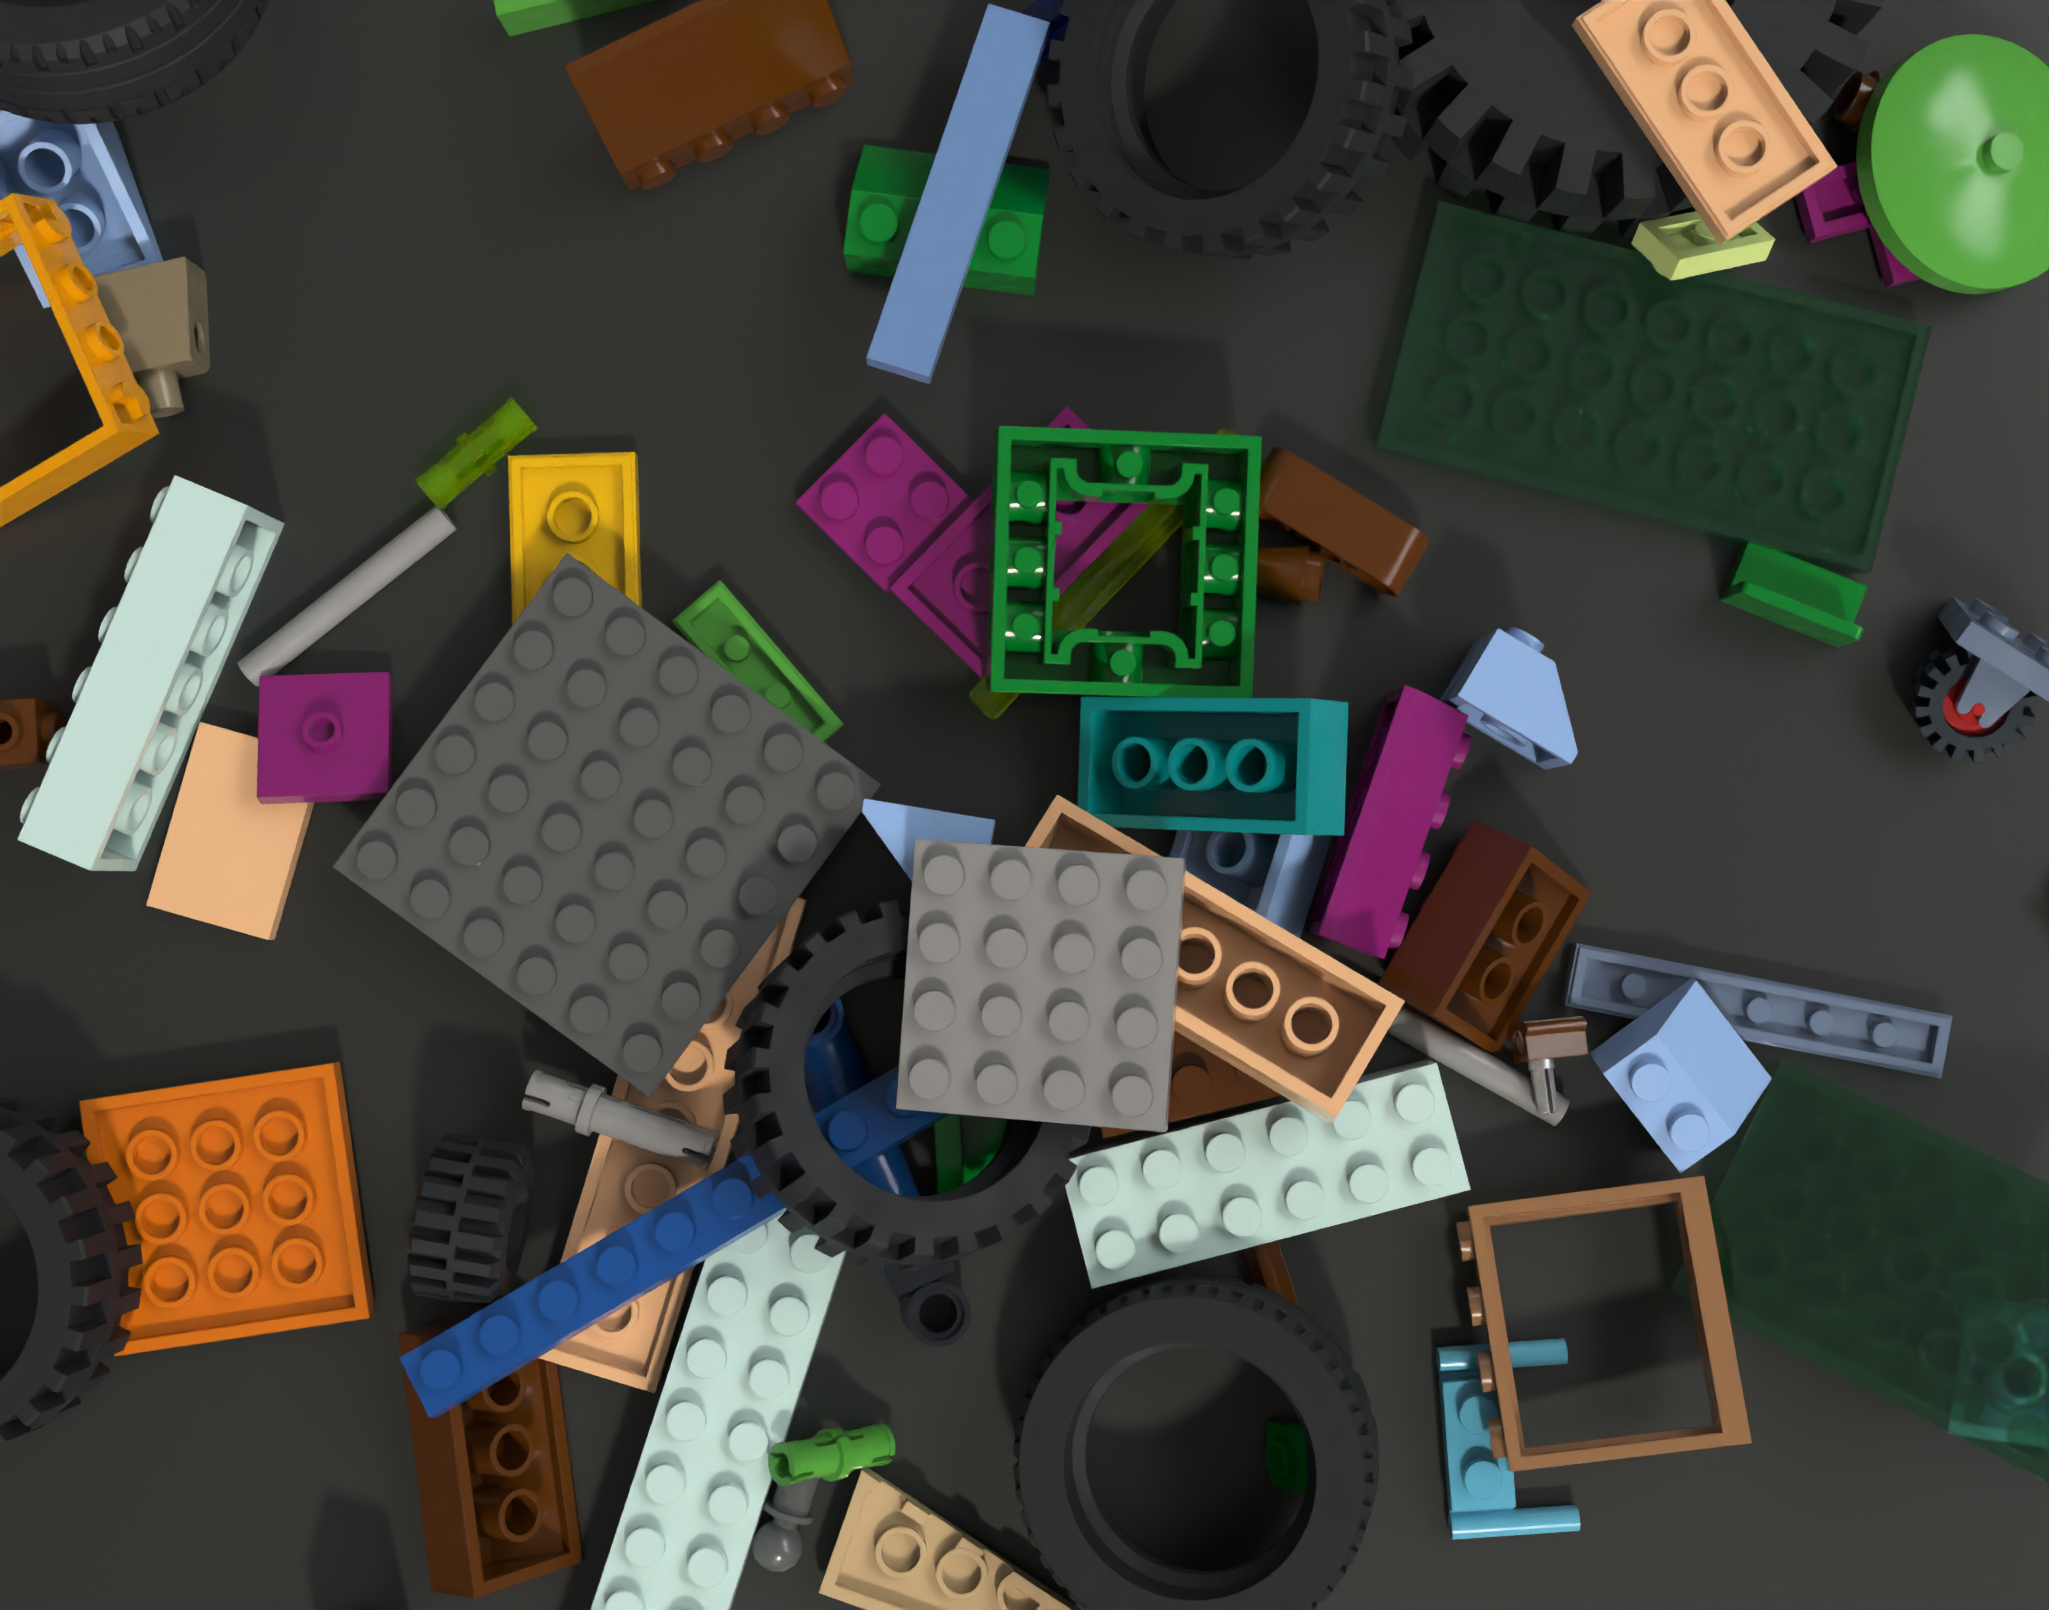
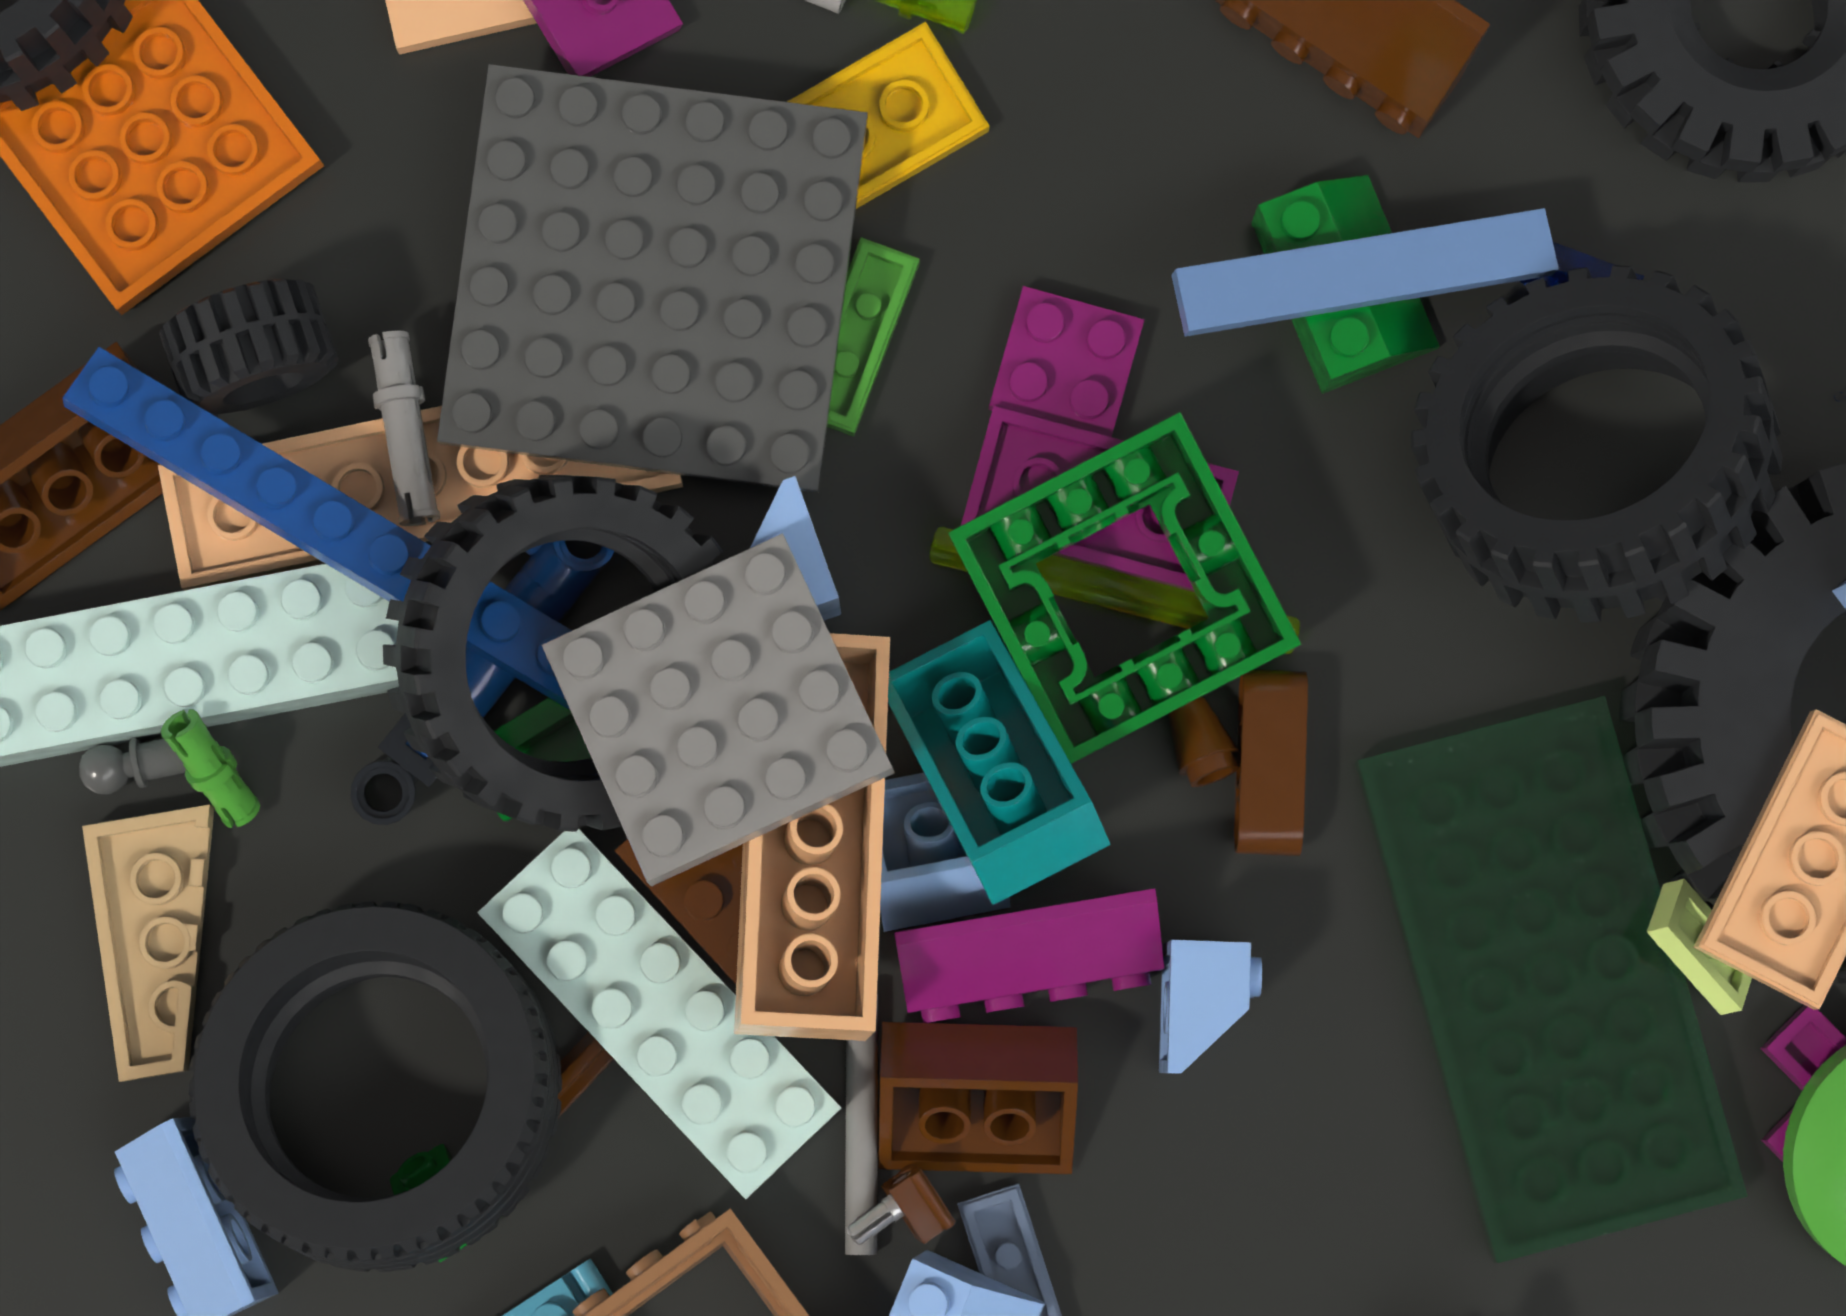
camera: 60 degrees right, 5 degrees down
green panel [1720,539,1868,647] -> none

